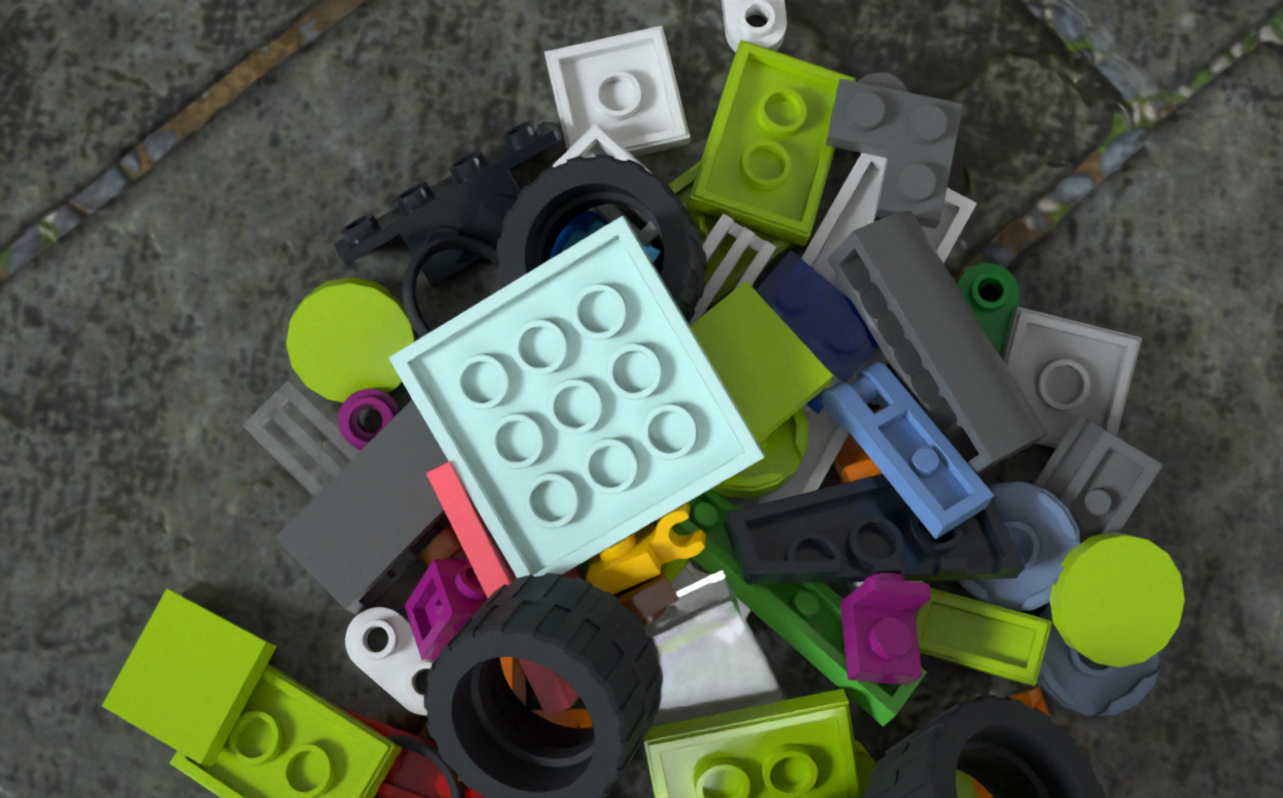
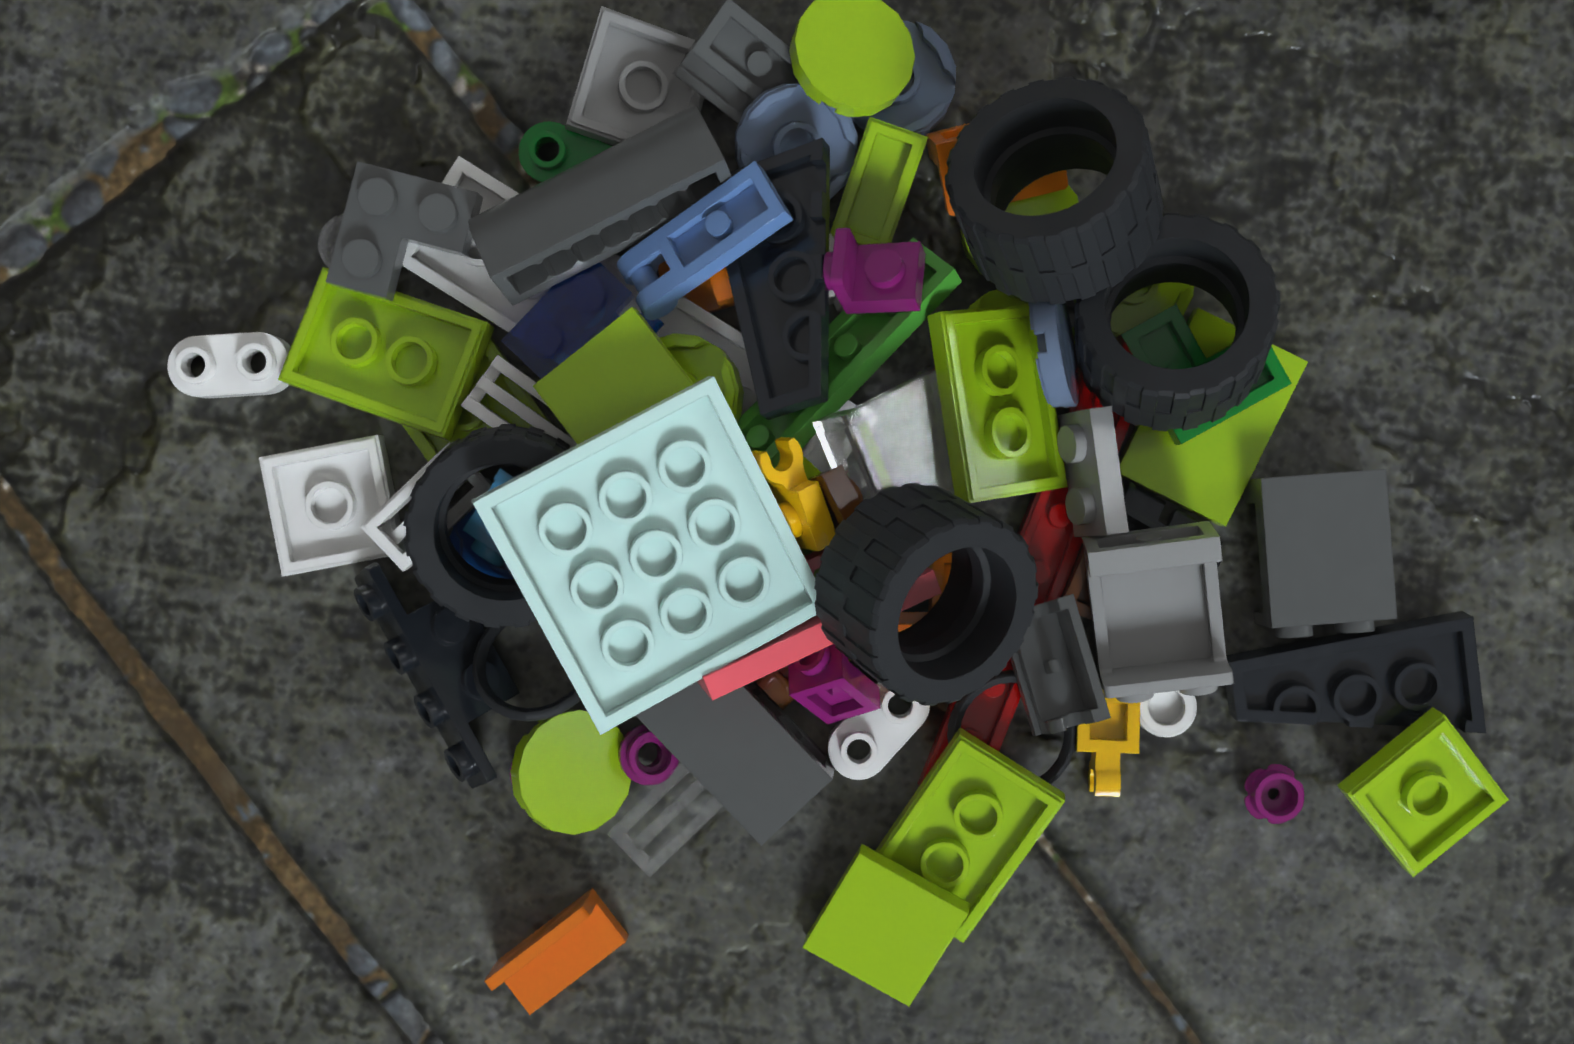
camera: 90 degrees left, 10 degrees up
none -> orange panel [484,888,629,1015]

